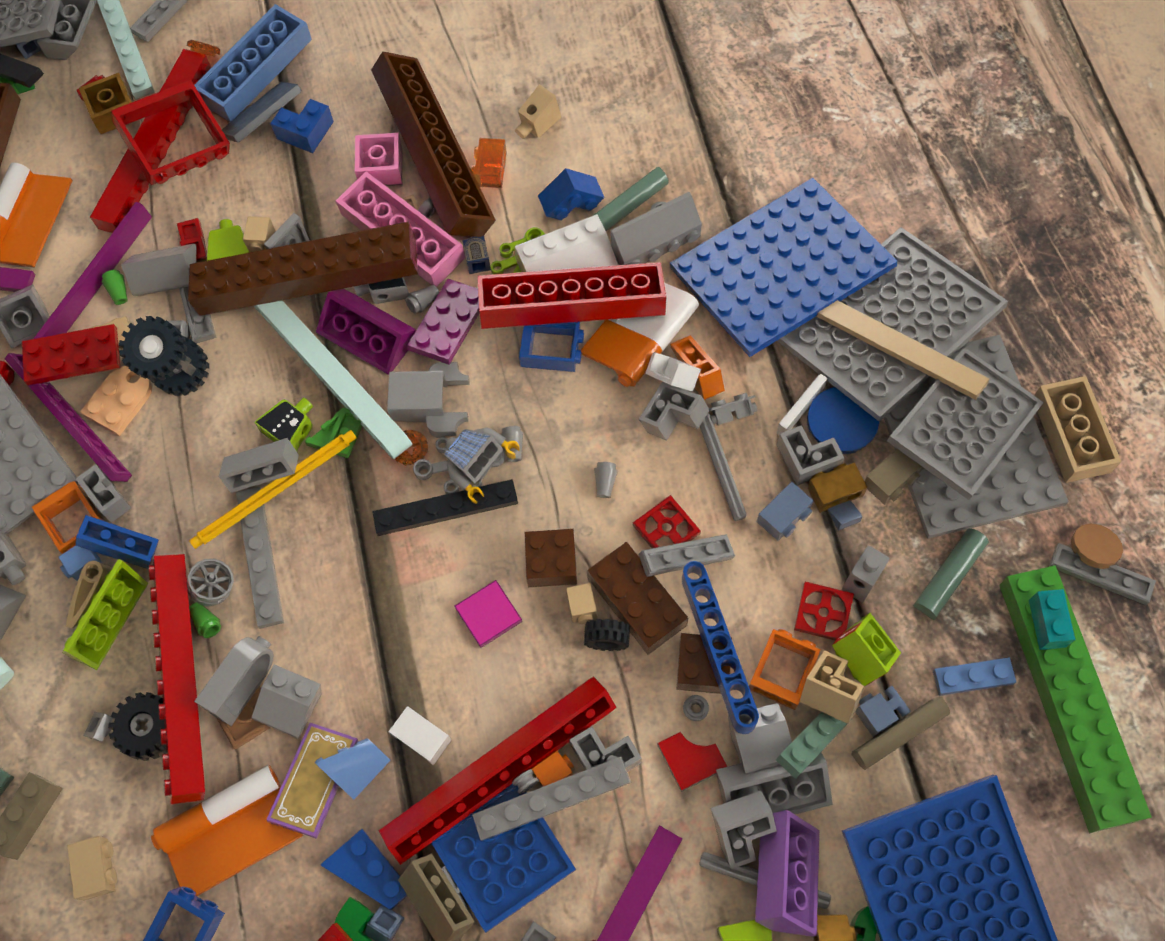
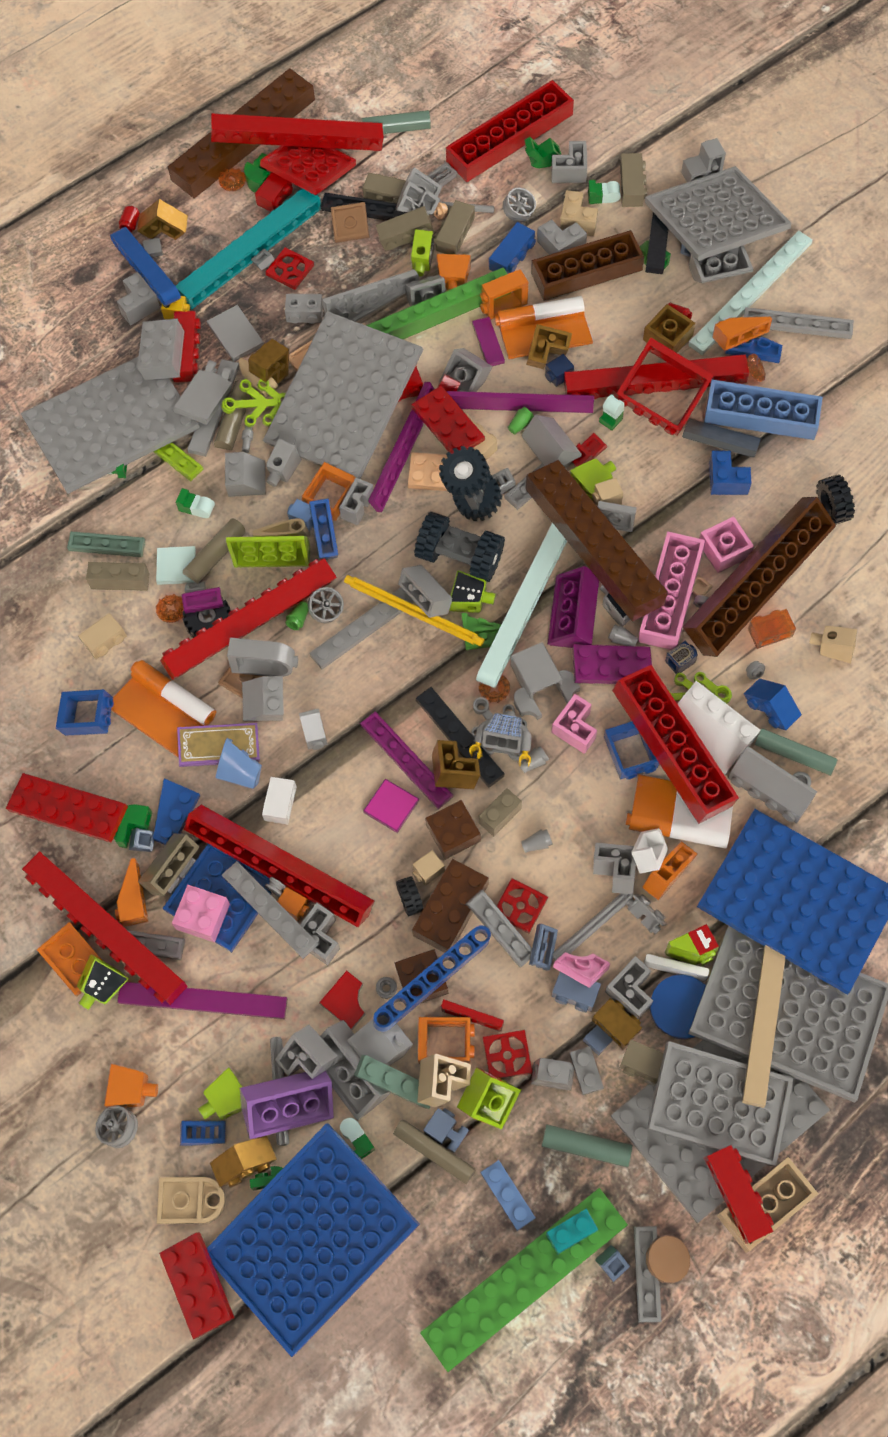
camera: 65 degrees right, 0 degrees up
none -> light aqua tile [156,546,196,585]
none -> clear orange gear [156,593,184,623]
none -> bright pink brick [172,885,230,943]
none -> magenta tile [182,587,223,614]
none -> dark tan brick [183,518,245,584]
none -> slope [299,708,328,750]
none -> leg [340,1118,375,1160]
none -> magenta tile [360,711,453,810]
none -> black plate [414,511,505,582]
none -> pearl gold brick [432,740,480,789]
none -> red plate [437,374,461,392]
none -> red tile [441,999,504,1032]
none -> dark tan brick [479,788,522,837]
none -> pearl gold brick [526,324,572,369]
none -> sand blue tile [529,924,558,971]
none -> dark blue brick [545,354,574,387]
none -> bright pink brick [552,694,597,754]
none -> bright pink tile [553,952,610,988]
none -> light grey plate [569,1046,604,1095]
none -> sand blue slope [595,1245,630,1282]
none -> leg [599,394,625,431]
none -> lime slope [665,924,719,966]
none -> red brick [704,1145,774,1244]
none -> orange slope [712,316,772,351]
none -> blue wing [725,337,783,363]
none -> light grey plate [746,661,765,679]
none -> black bush [816,474,855,525]

